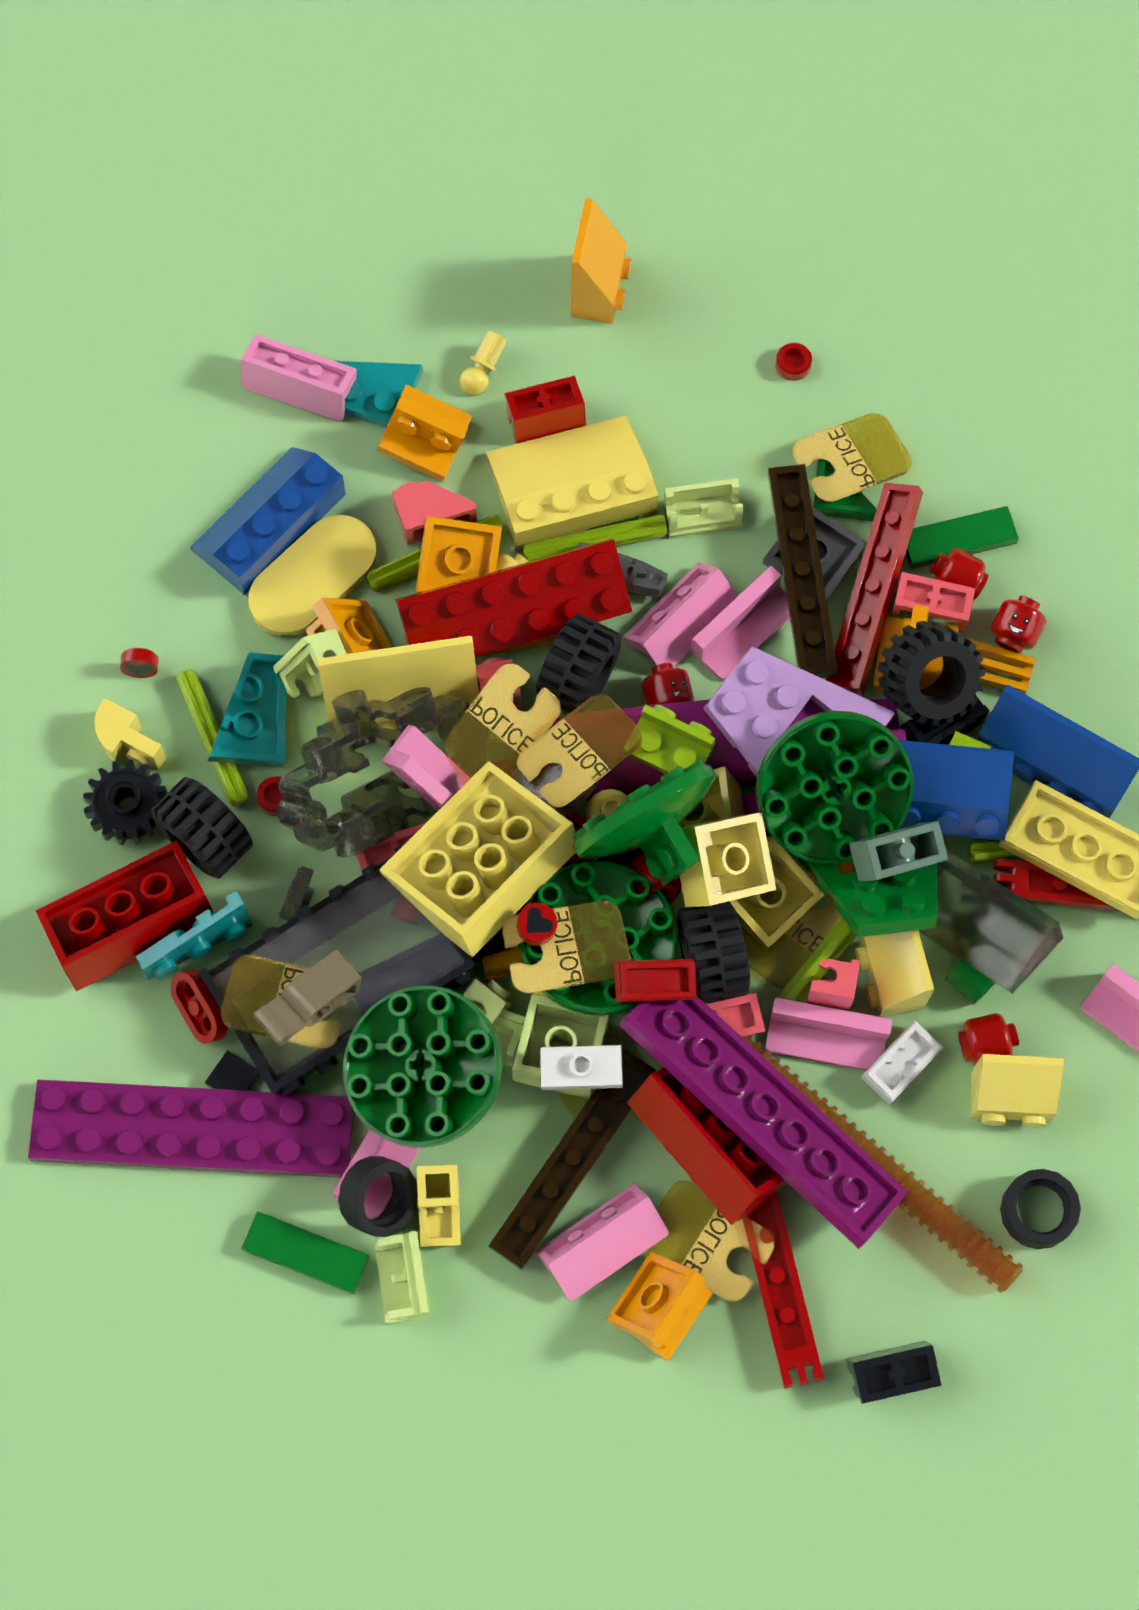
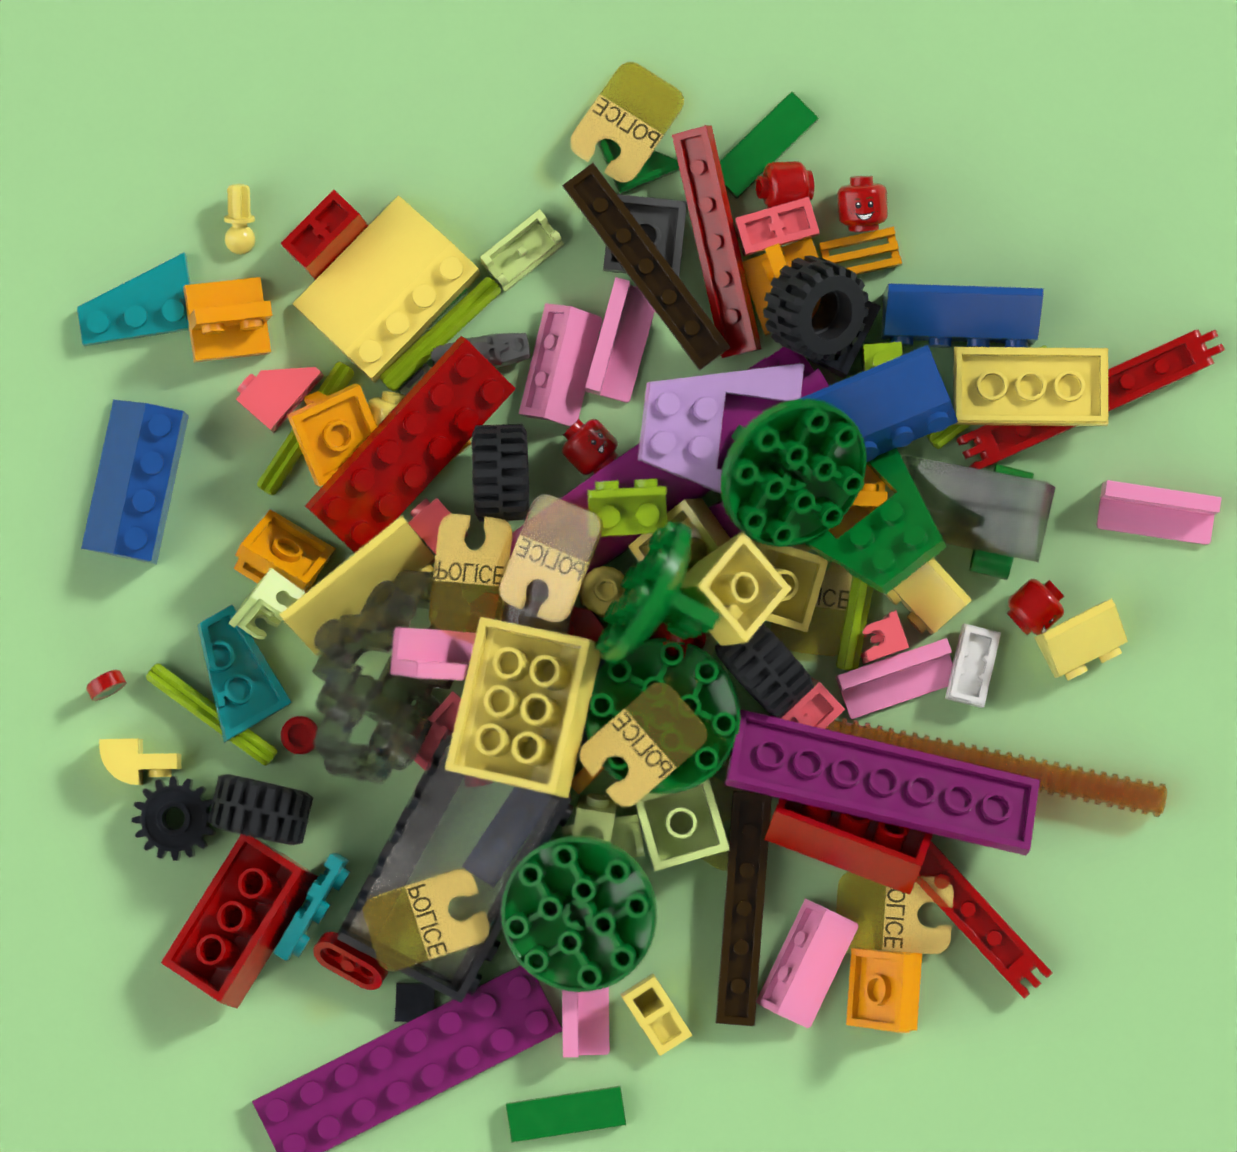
camera: 30 degrees left, 15 degrees up
bright pink panel [241,334,357,422] -> none
light yellow tile [248,515,377,636] -> none
dark tan piece [254,949,362,1046] -> none
clear smoke plate [279,866,315,921] -> none
black tyre [338,1156,418,1237] -> none
yellowish green hinge [374,1231,430,1325] -> none
red tile [516,903,558,946] -> none
white plate [540,1045,622,1090] -> none
light orange slope [571,198,632,324] -> none
red tile [614,959,697,1002] -> none
red tile [775,343,812,381] -> none
black hinge [846,1341,942,1404] -> none
sand green brick [849,821,949,881] -> none
black tyre [1000,1169,1081,1249] -> none

